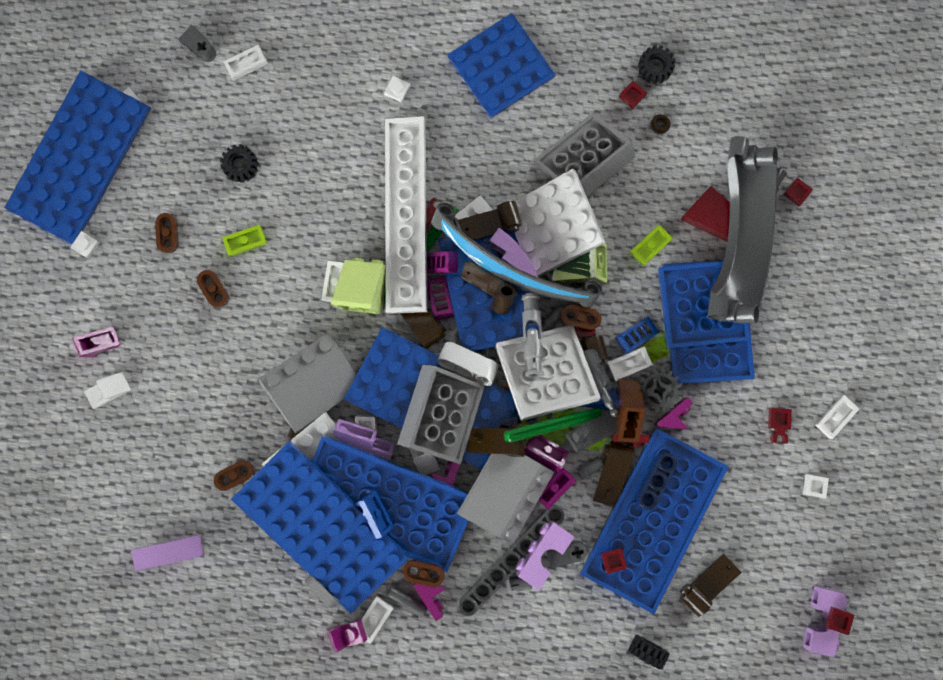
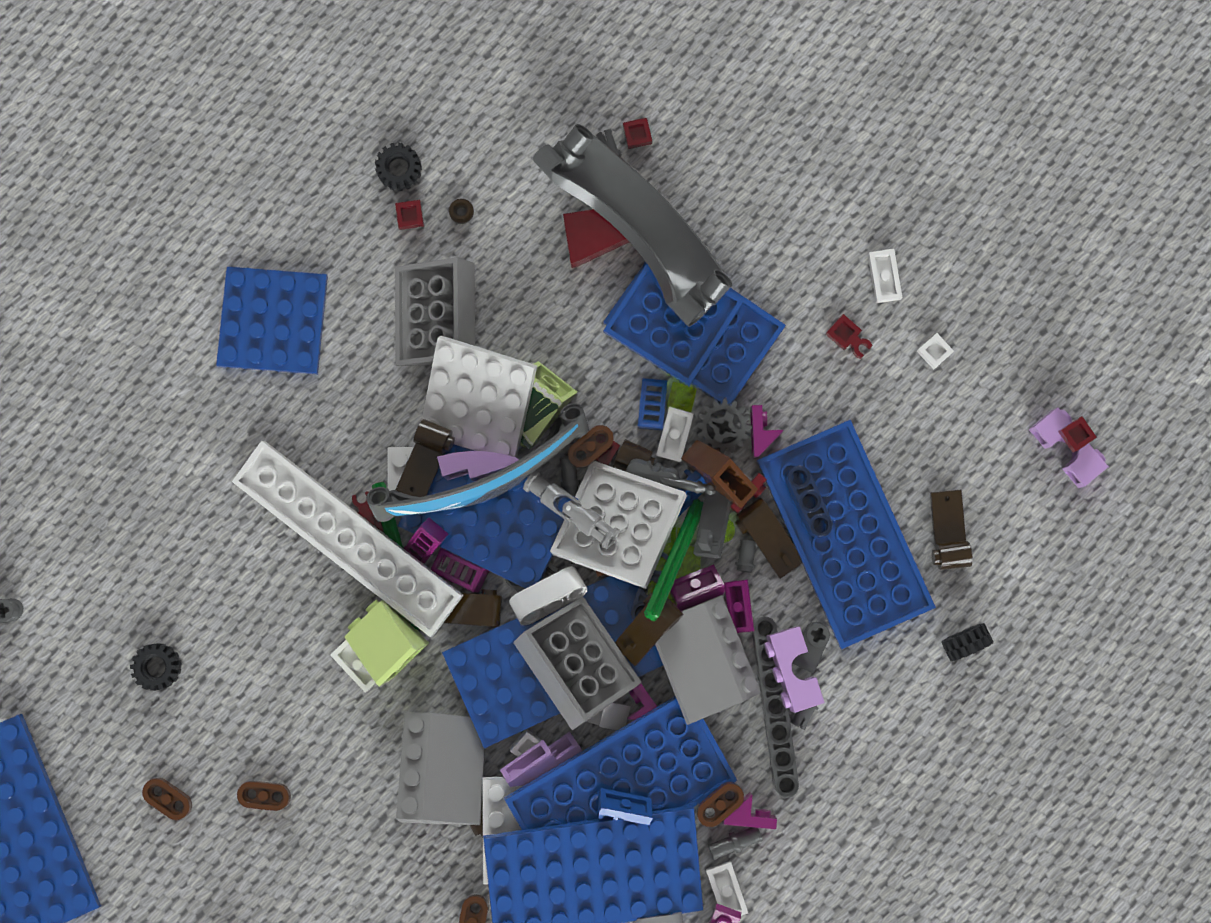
camera: 50 degrees left, 0 degrees up
white plate [70,231,100,259] -> none
lime plate [222,224,268,257] -> none
white plate [223,45,268,81] -> none
white plate [384,76,411,103] -> none
dark brown door [461,260,517,315] -> none
dark red plate [600,547,627,574] -> none
lime plate [629,224,673,267] -> none

